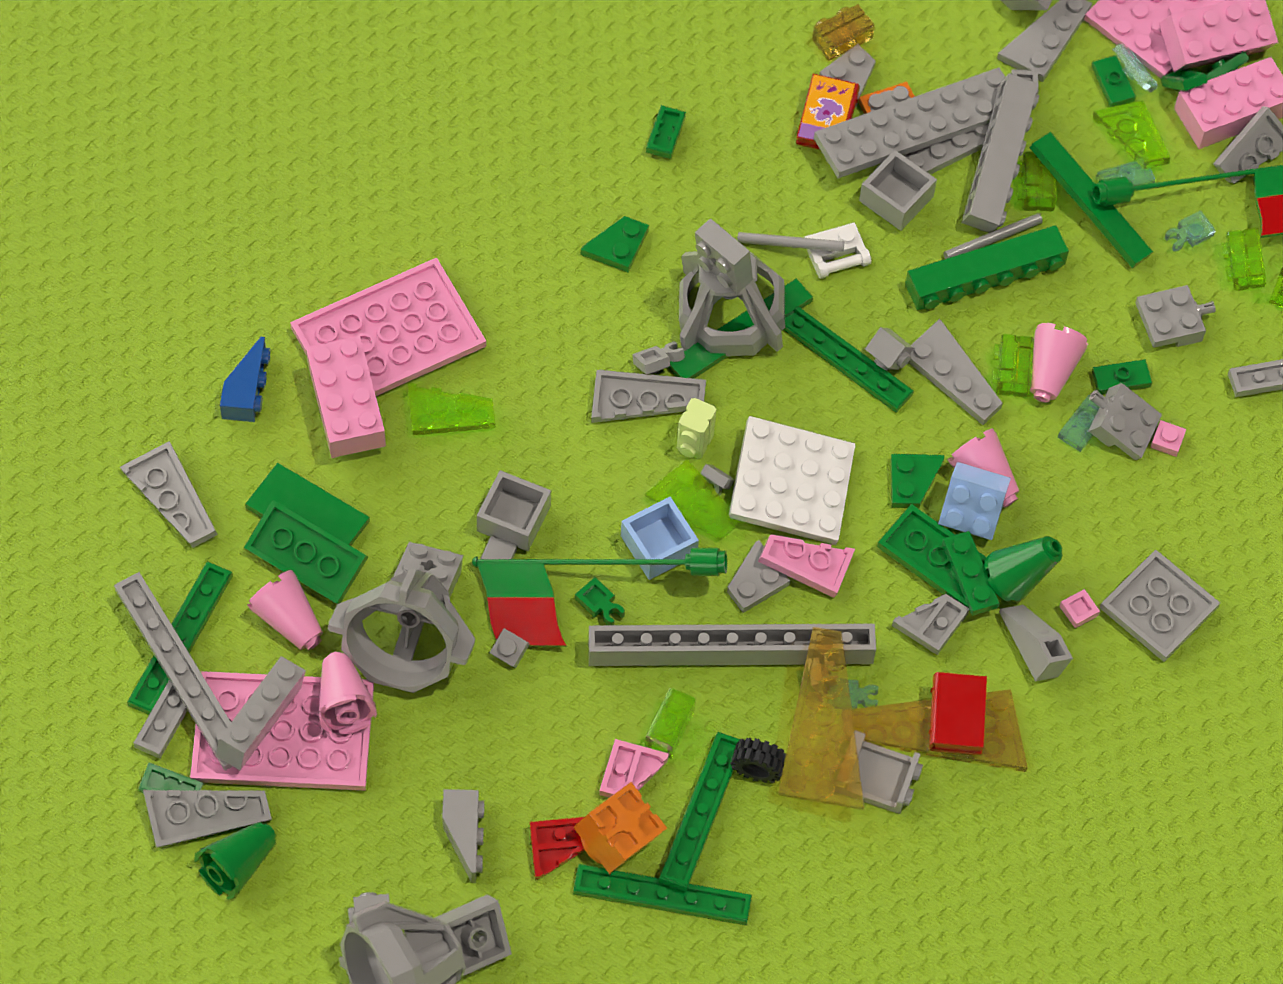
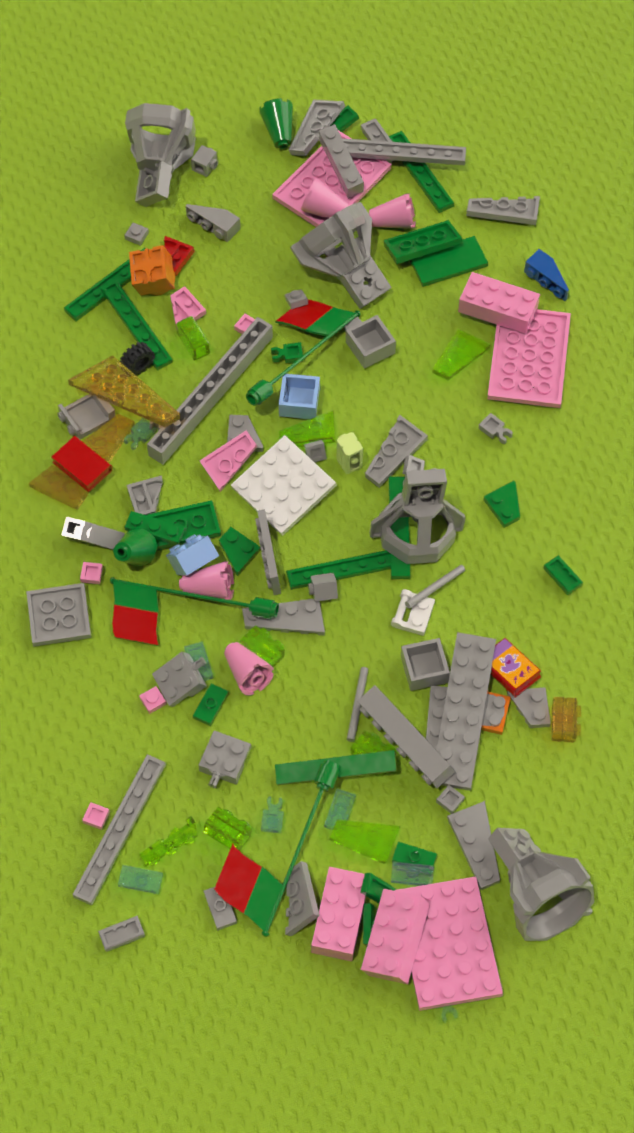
camera: 130 degrees right, 0 degrees up
green brick [905,225,1069,311] -> none
none -> flag [110,577,279,646]
none -> light grey plate [125,223,149,246]
none -> bright pink plate [234,314,255,334]
none -> light grey plate [255,509,281,595]
none -> light grey plate [478,413,513,444]

